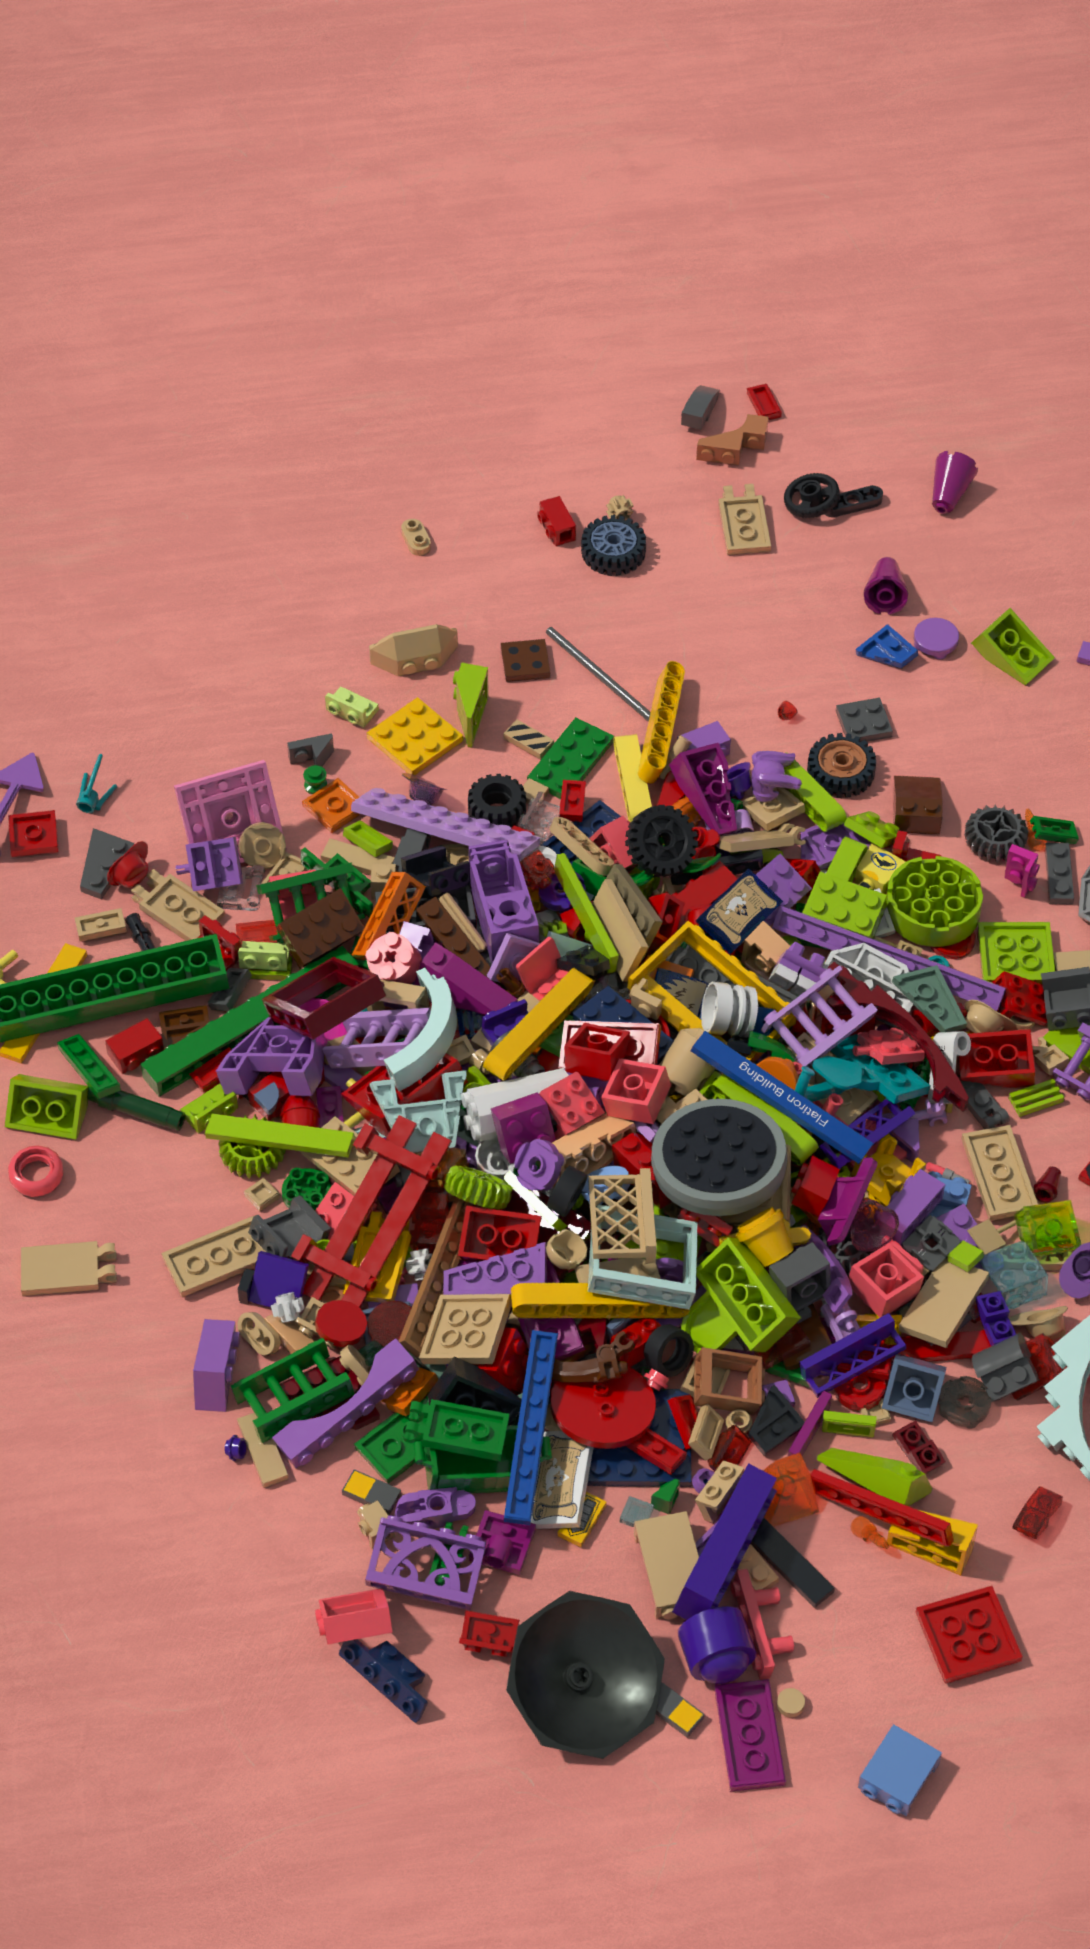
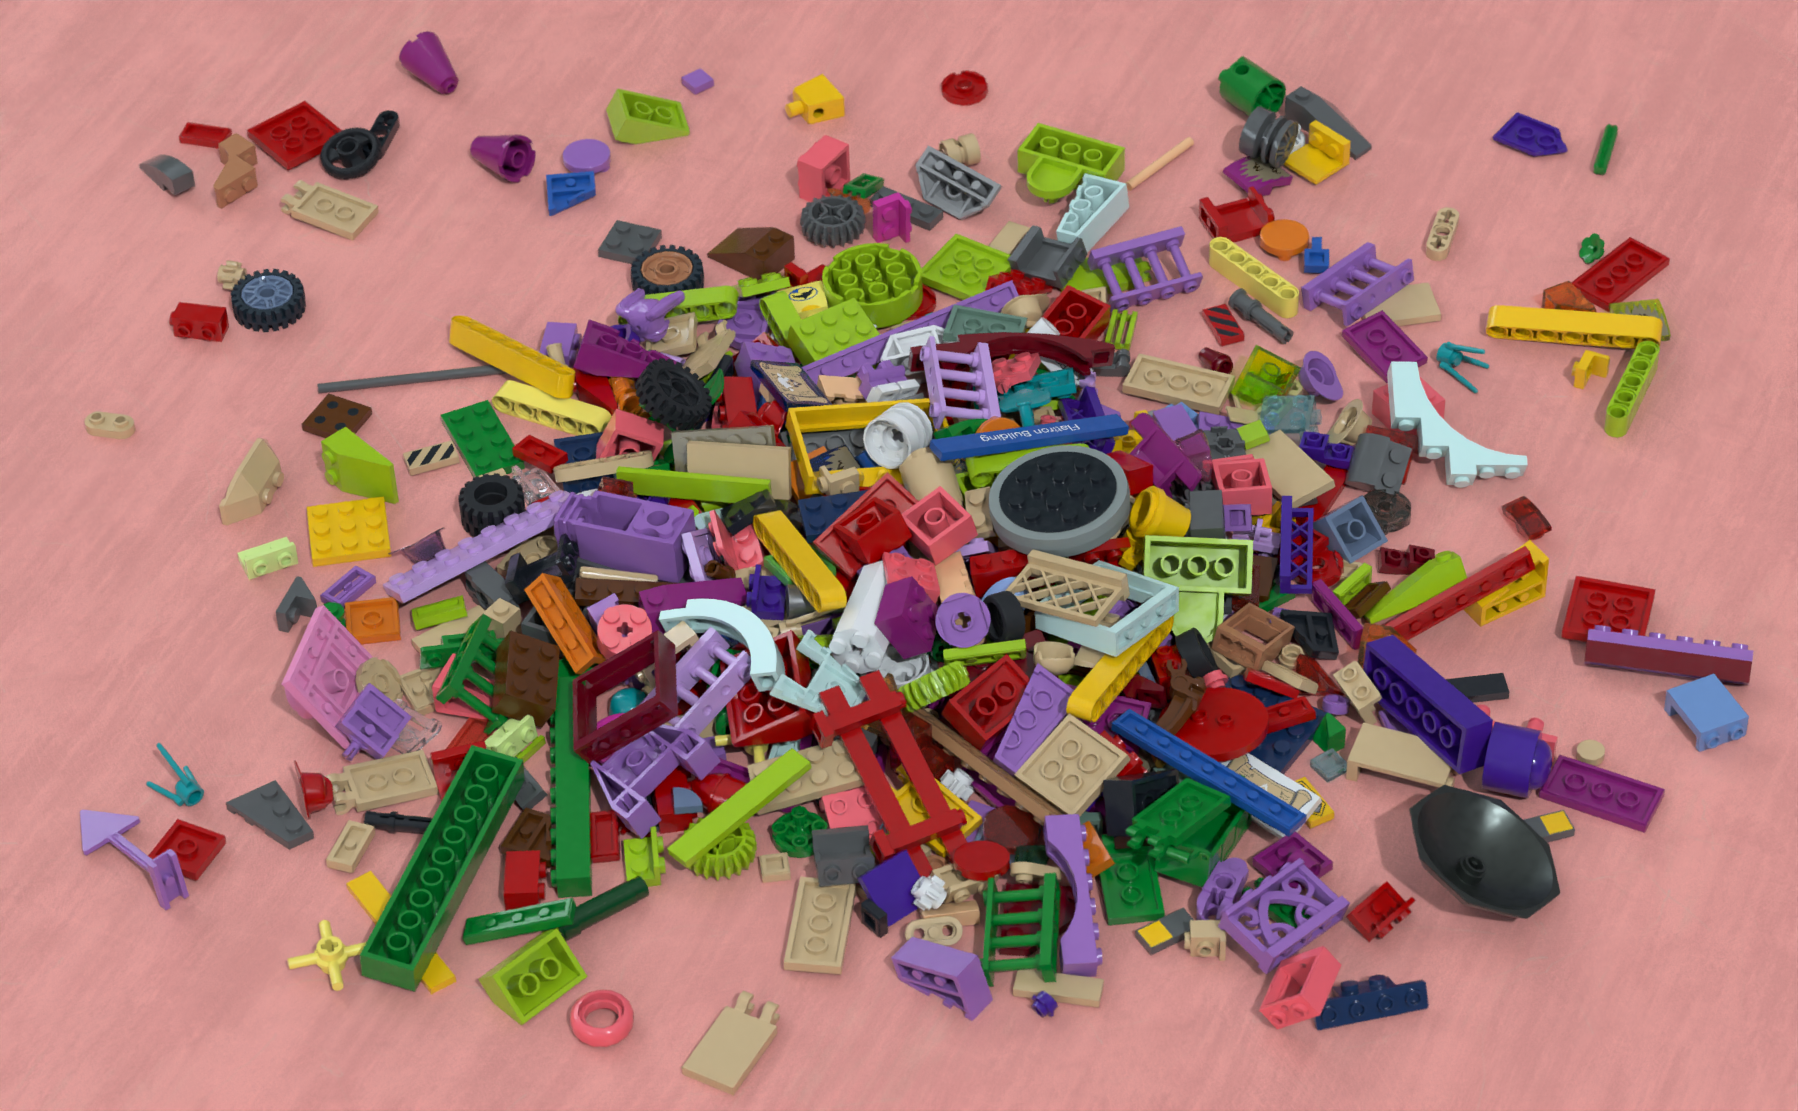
camera: 55 degrees left, 10 degrees down
clear red hinge [777,700,798,720] -> none
clear orange bar [850,1516,889,1549] -> none
none -> red plate [247,101,342,170]
none -> medium lavender tile [320,566,376,609]
none -> coral brick [797,135,850,202]
none -> reddish brown tile [1345,581,1391,619]
none -> brick [1584,625,1753,685]

